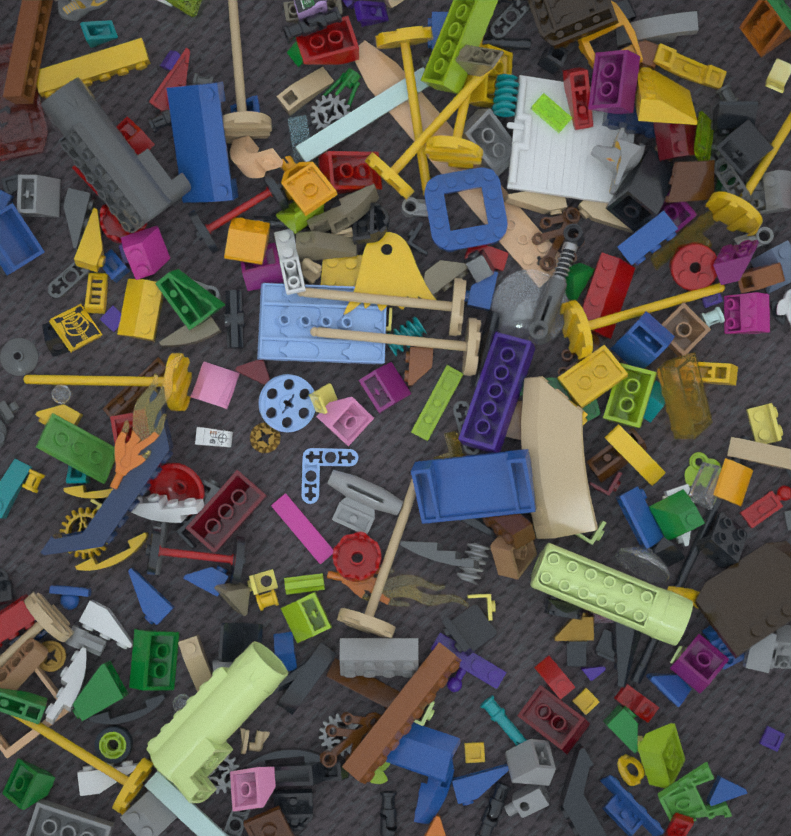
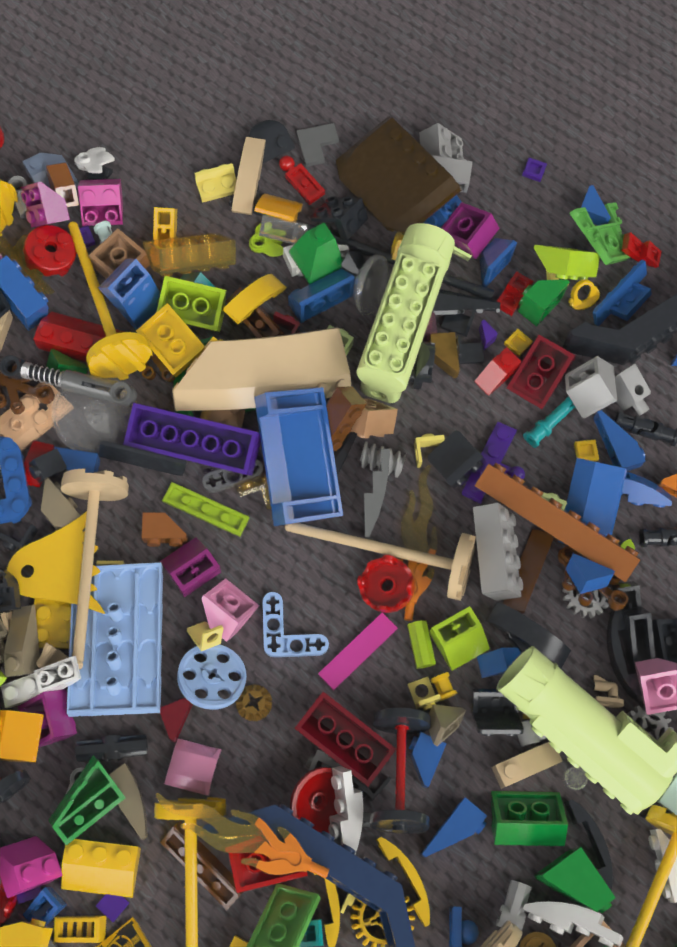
camera: 100 degrees left, 15 degrees down
white slope [79,600,133,649] -> none
wheel [95,725,133,764] -> none
white leg [195,427,233,447] -> none
tan piece [310,318,481,376] -> none
light grey plate [327,470,403,534] -> none
teal piece [387,316,427,356] -> none
none -> blue slope [565,553,615,594]

